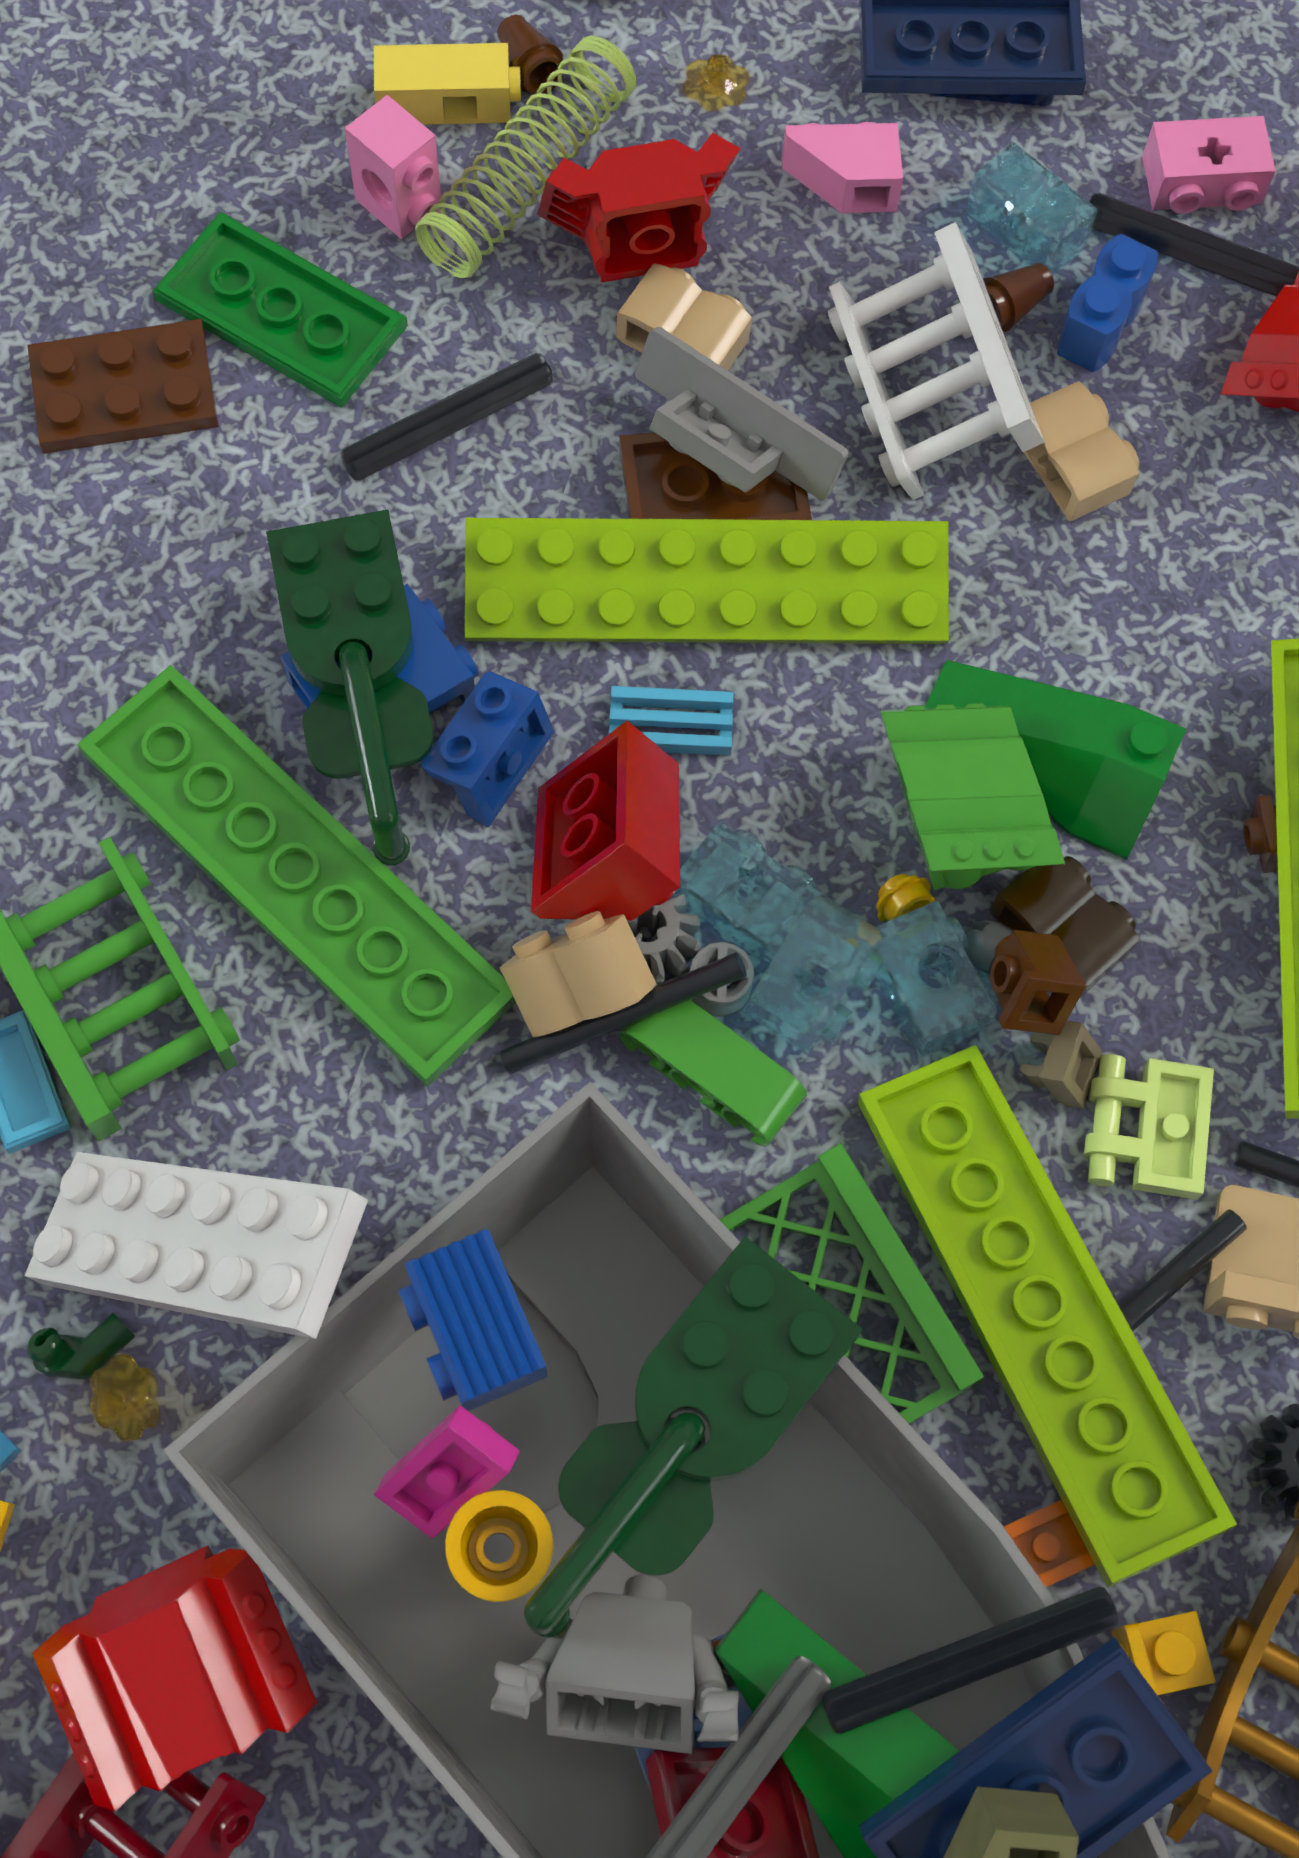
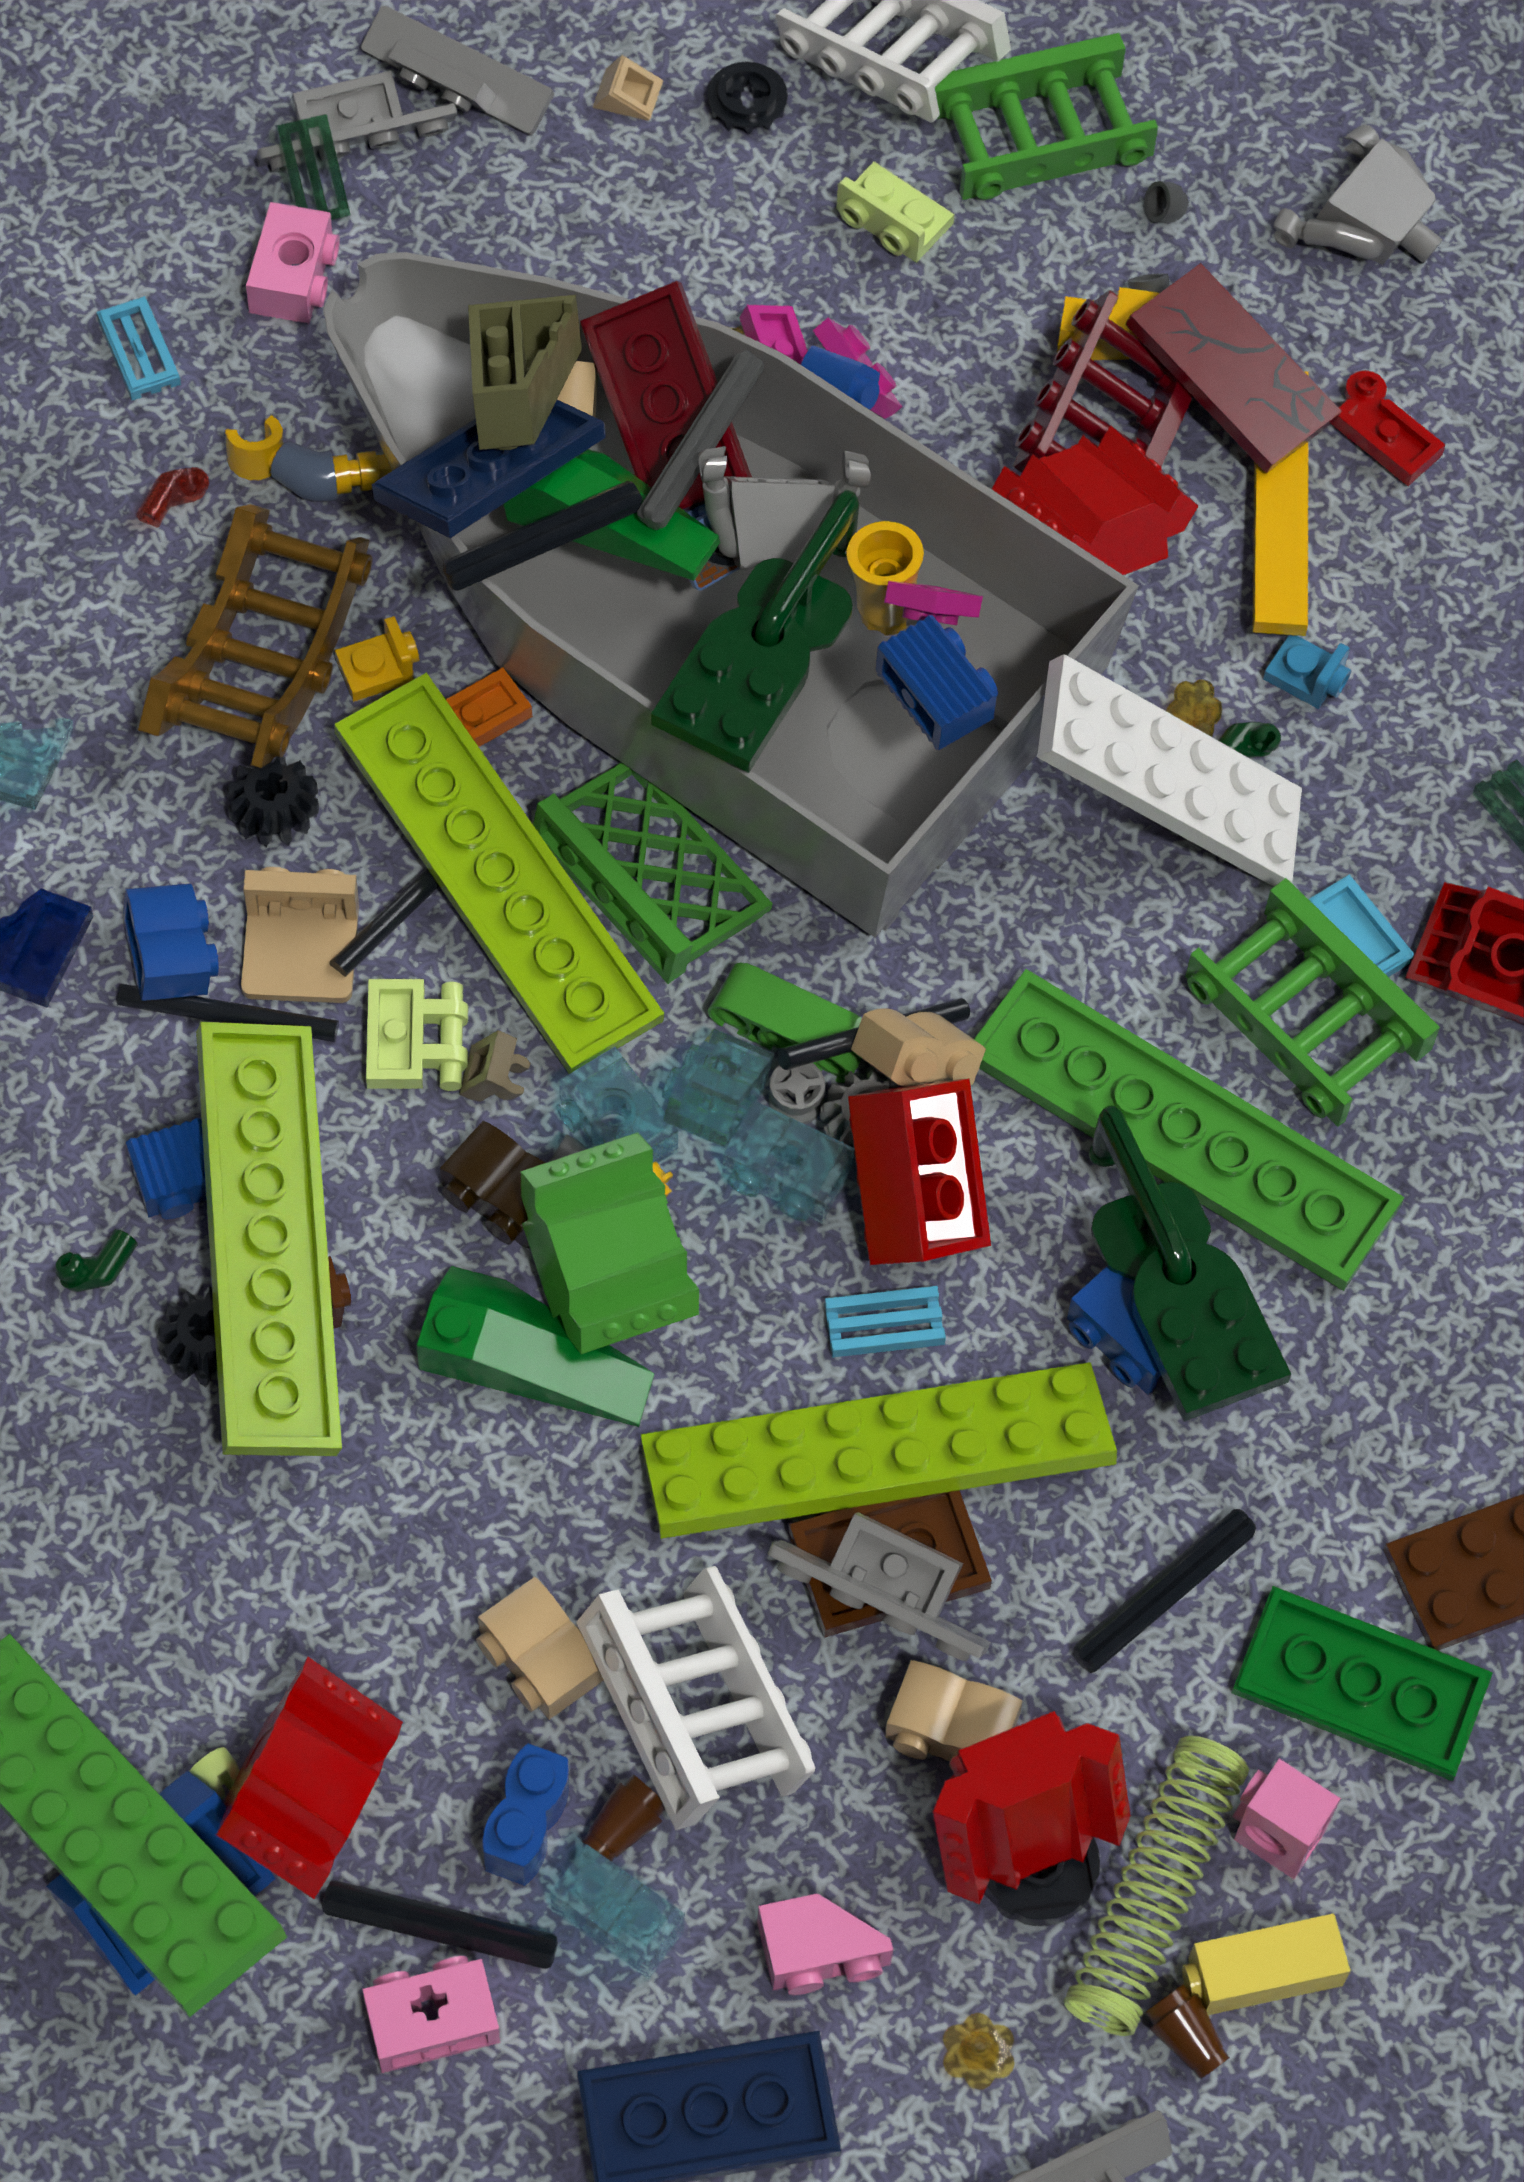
camera: 170 degrees right, 5 degrees down
blue bracket [421,671,554,827] -> none
reddish brown brick [988,930,1086,1035] -> none

